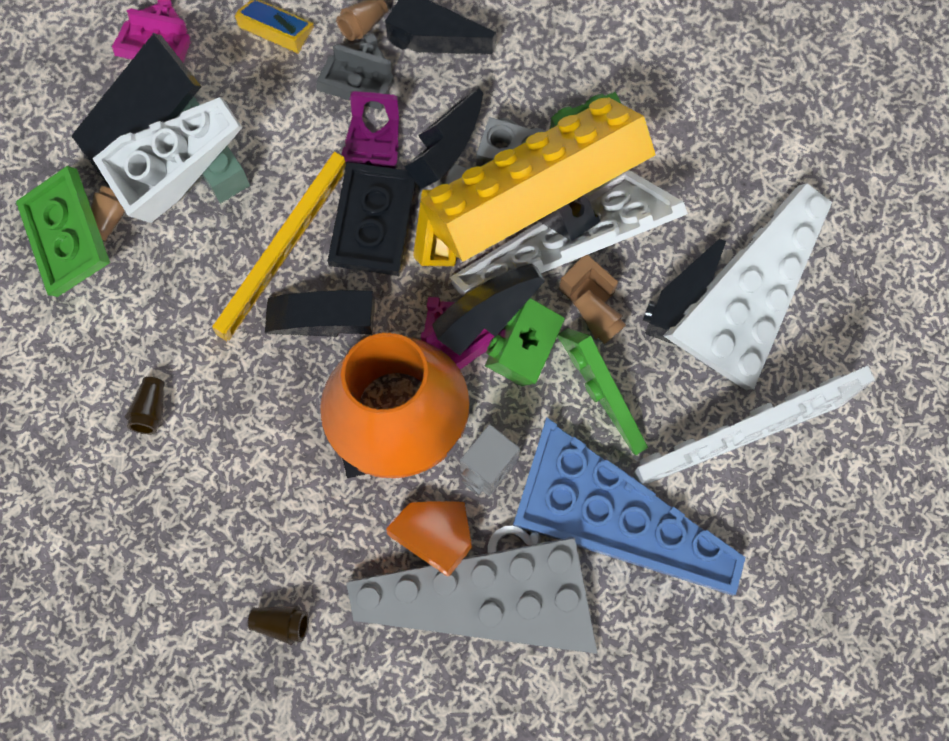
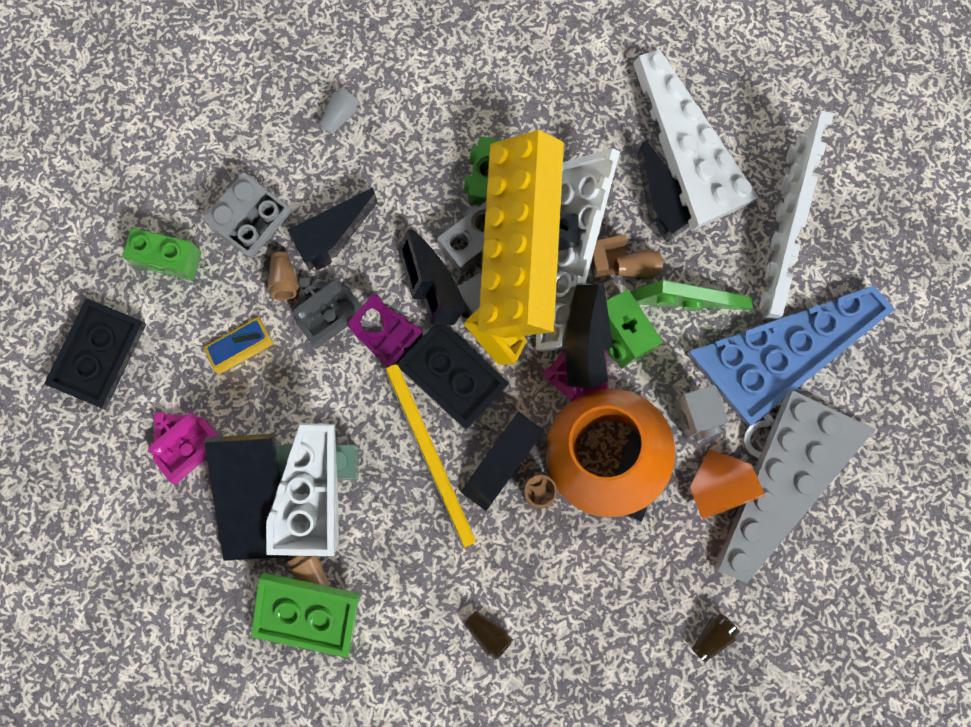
camera: 55 degrees left, 5 degrees up
none -> medium nougat wheel [523,475,557,509]

